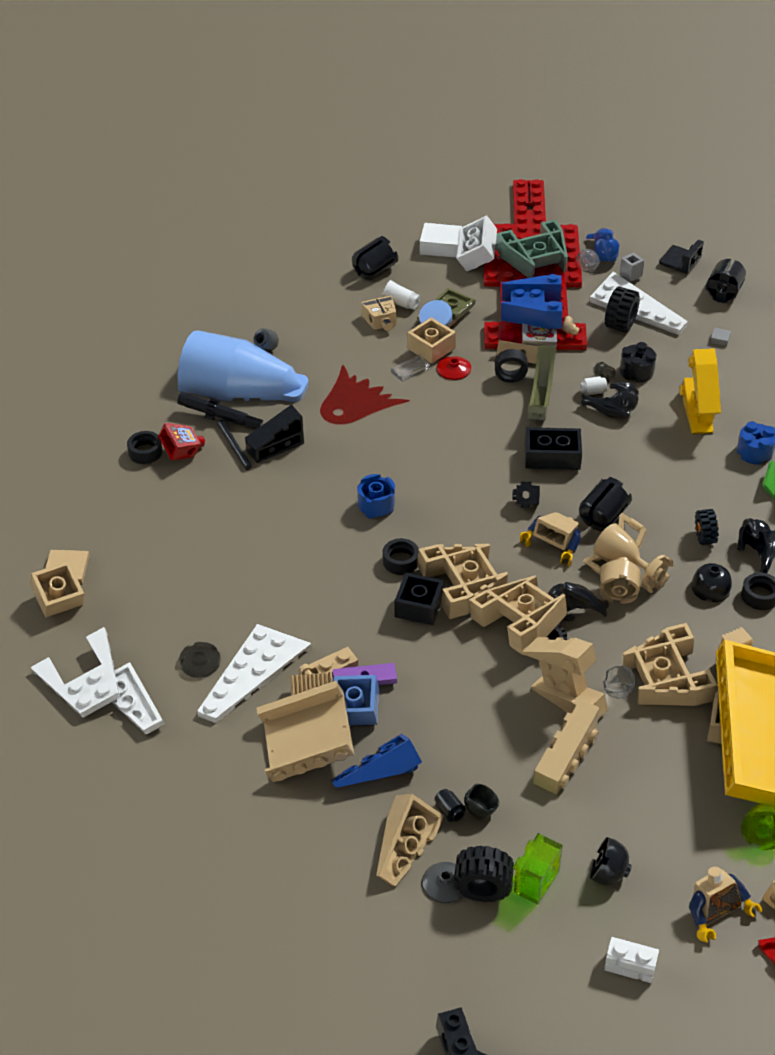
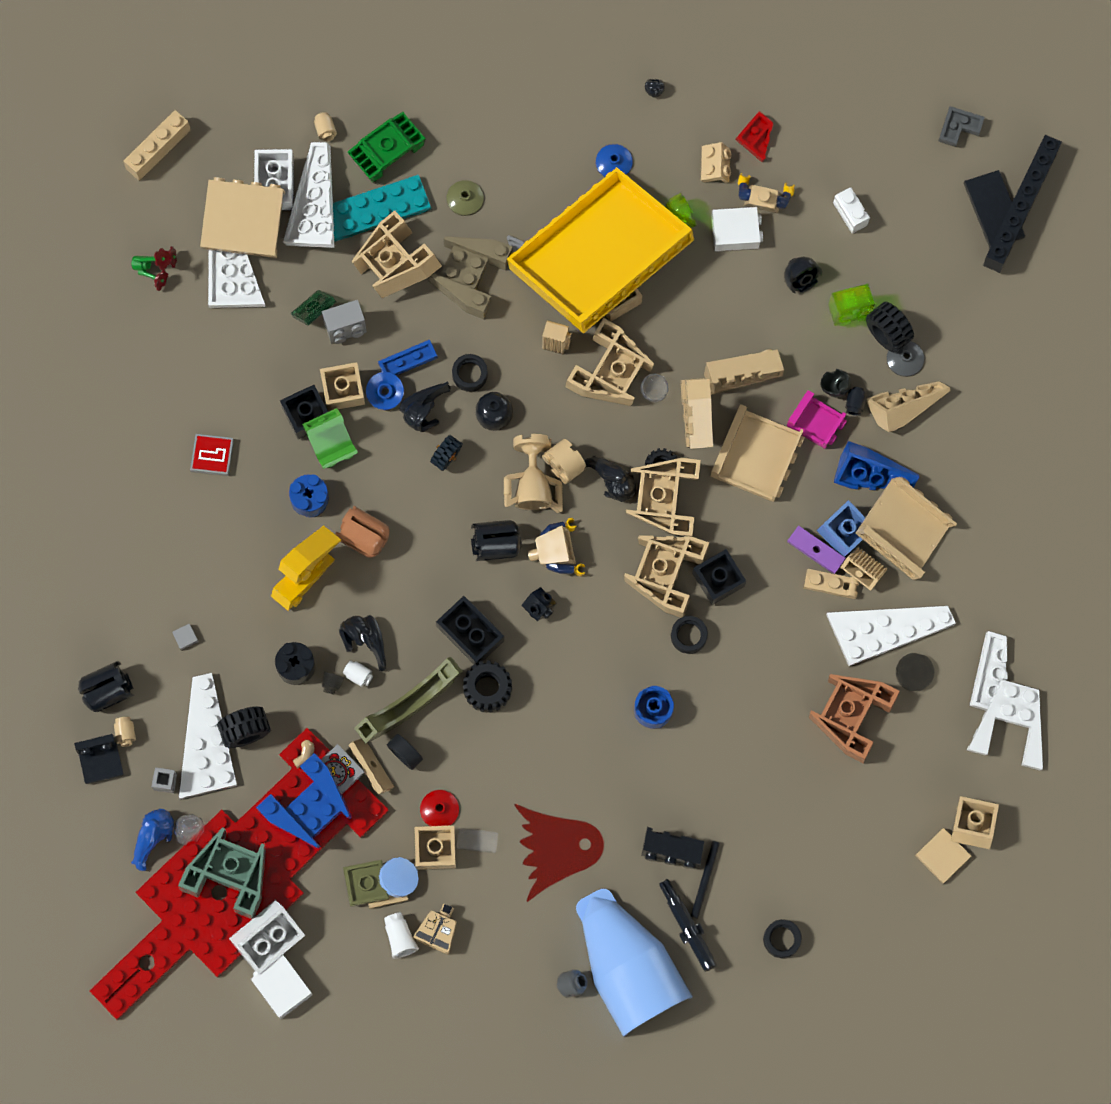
camera: 140 degrees left, 30 degrees up
red torso [158,423,205,460] -> none
black cylinder [352,236,398,280] -> none
none -> tan brick [114,717,136,747]
none -> nougat cylinder [335,505,390,558]
none -> black tyre [463,660,512,713]
none -> tan panel [710,404,805,502]
none -> white brick [711,207,763,251]
none -> dark pink panel [787,390,847,449]
none -> nougat wedge [809,674,900,764]

